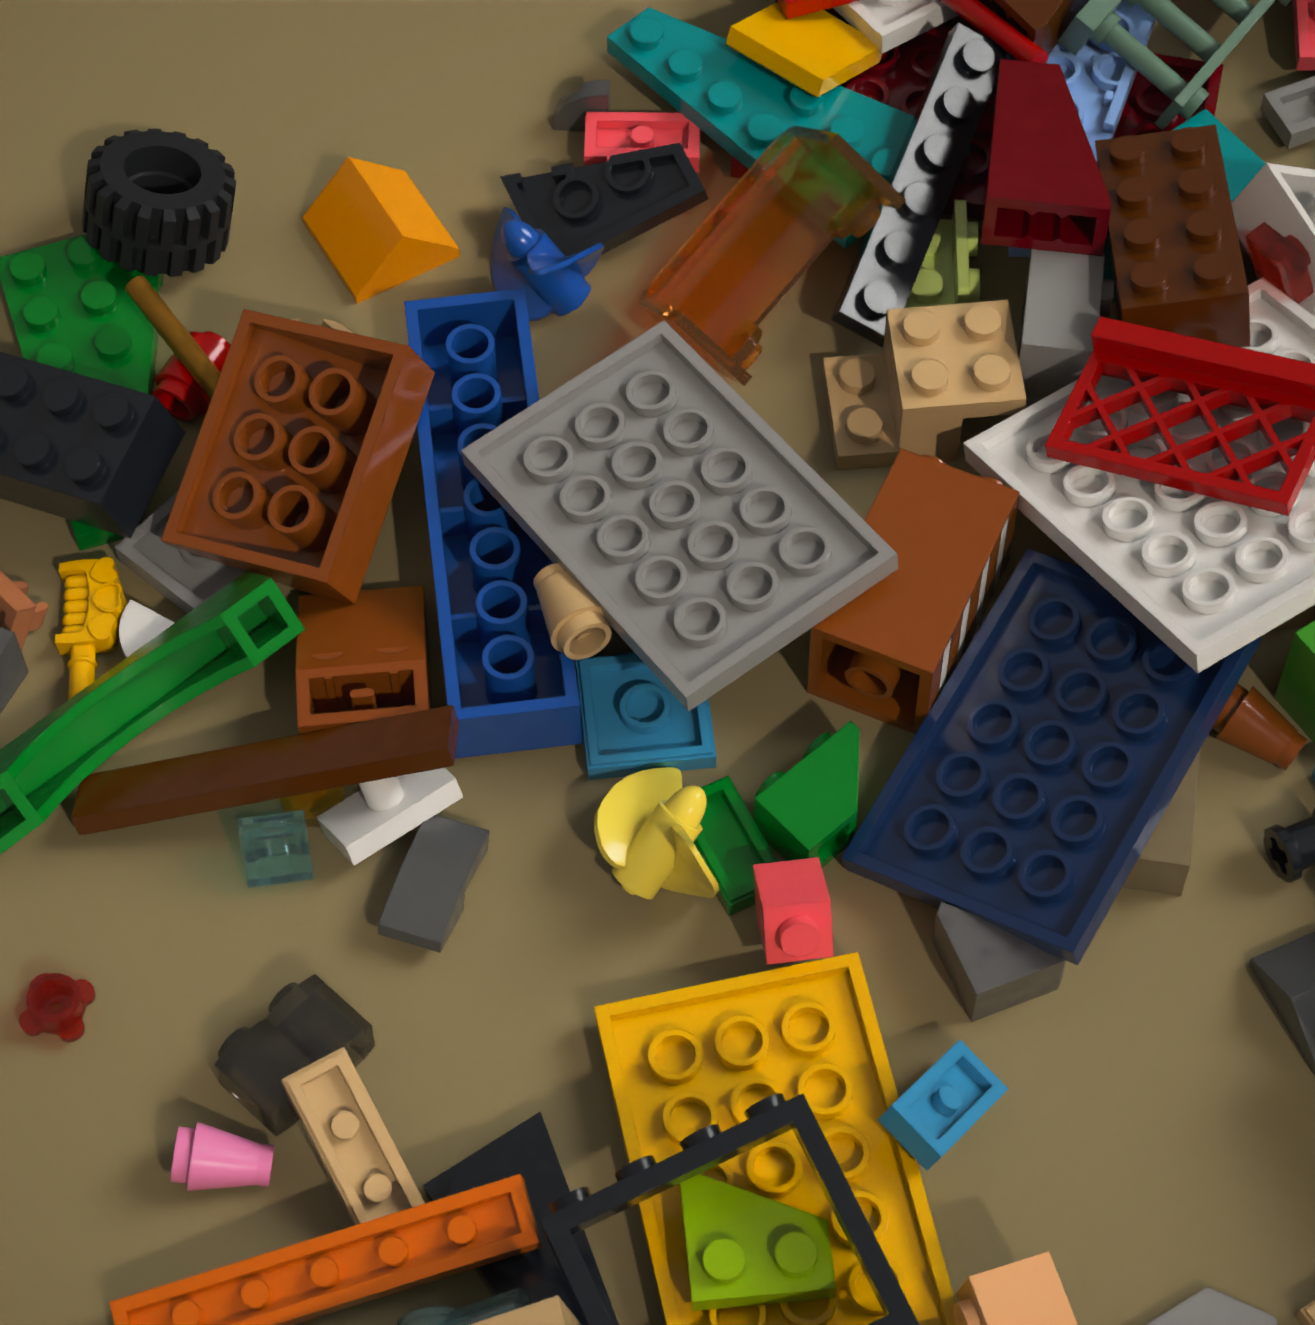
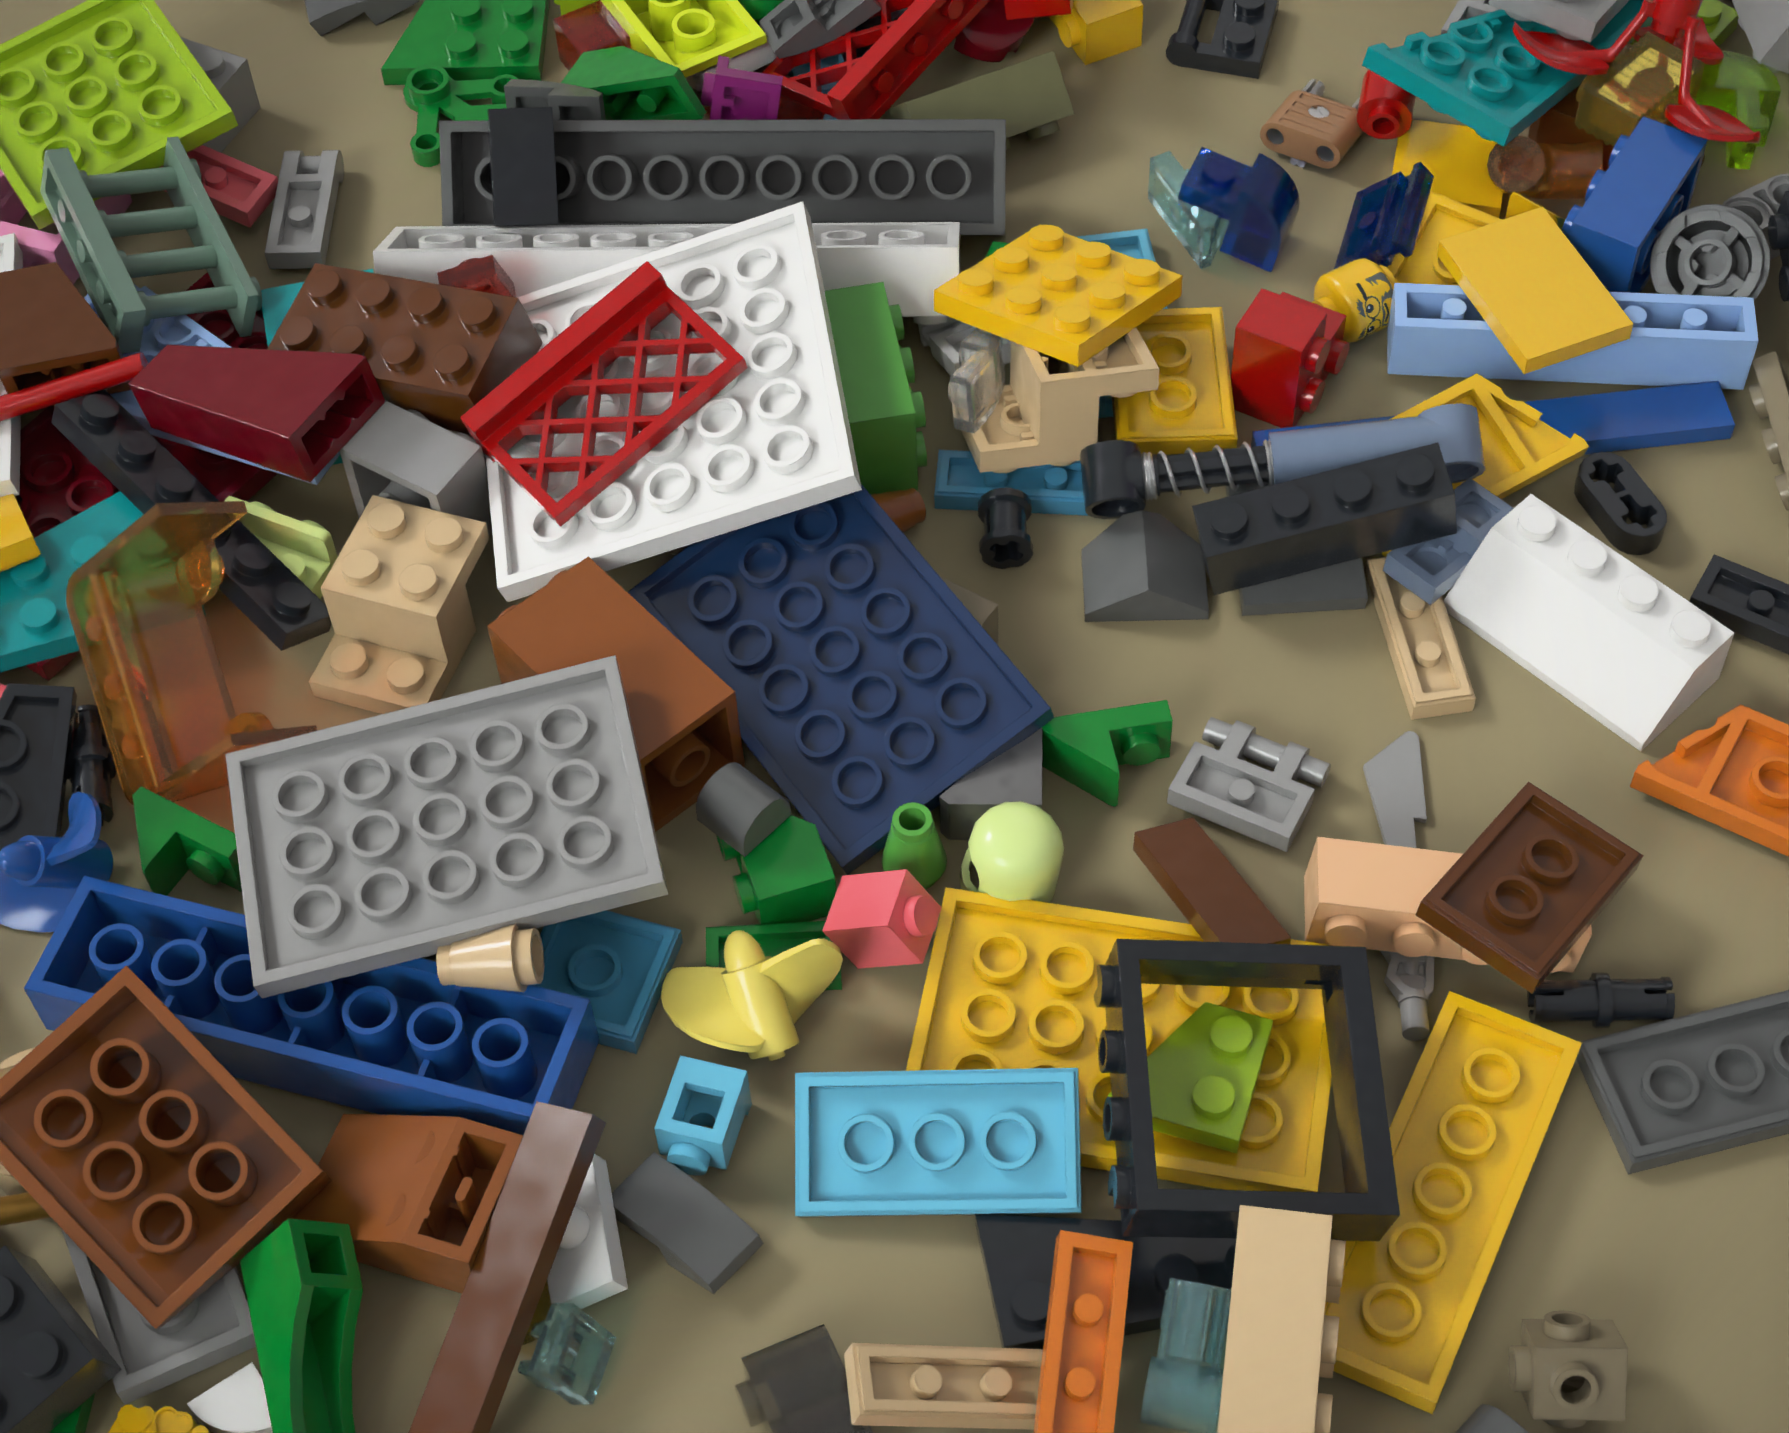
camera: 65 degrees left, 5 degrees down
dark azure plate [877,1040,1008,1171] -> none
none -> black pin [67,704,117,826]
none -> green slope [133,786,242,896]
none -> medium azure brick [654,1055,752,1176]
none -> dark grey brick [696,762,791,857]
none -> medium azure tile [795,1068,1082,1217]
none -> bright green cone [881,802,947,889]
none -> yellowish green helmet [959,801,1064,903]
none -> green slope [1041,700,1173,807]
none -> reddish brown tile [1133,817,1291,944]
none -> light grey plate [1167,717,1331,852]

